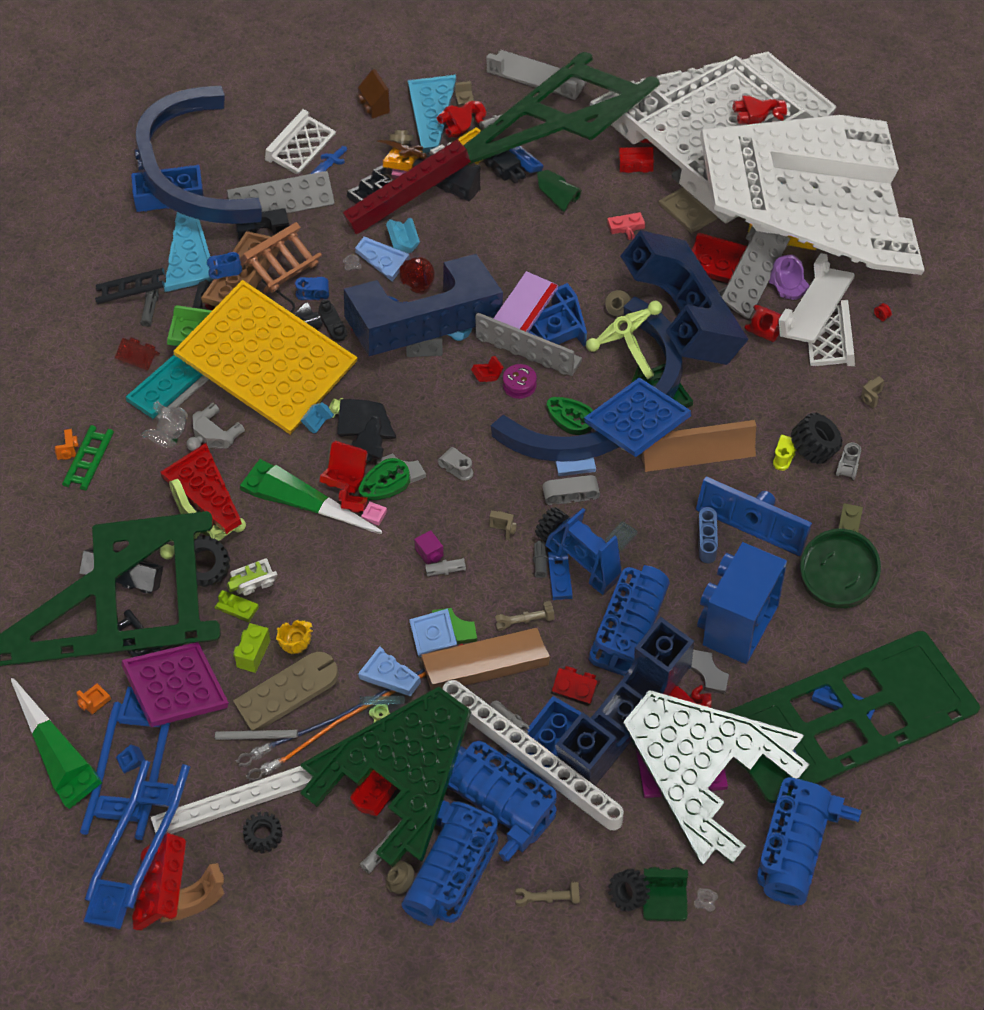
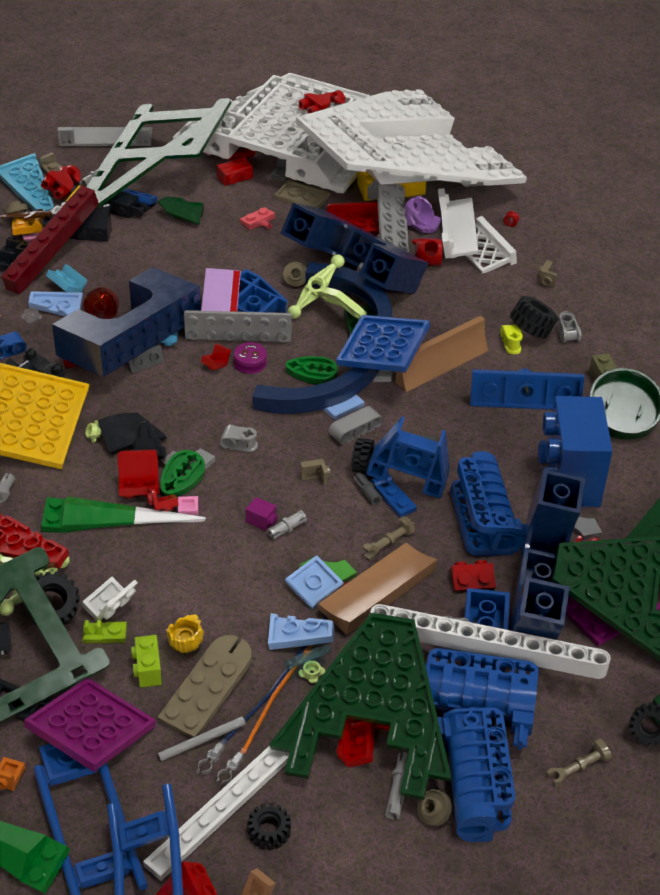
camera: 30 degrees left, 10 degrees down
blue slope [116,744,145,773] -> none
lime plate [227,562,267,593] -> none
dark azure bracket [300,402,334,433] -> none
medium blue beam [698,507,718,563] -> none

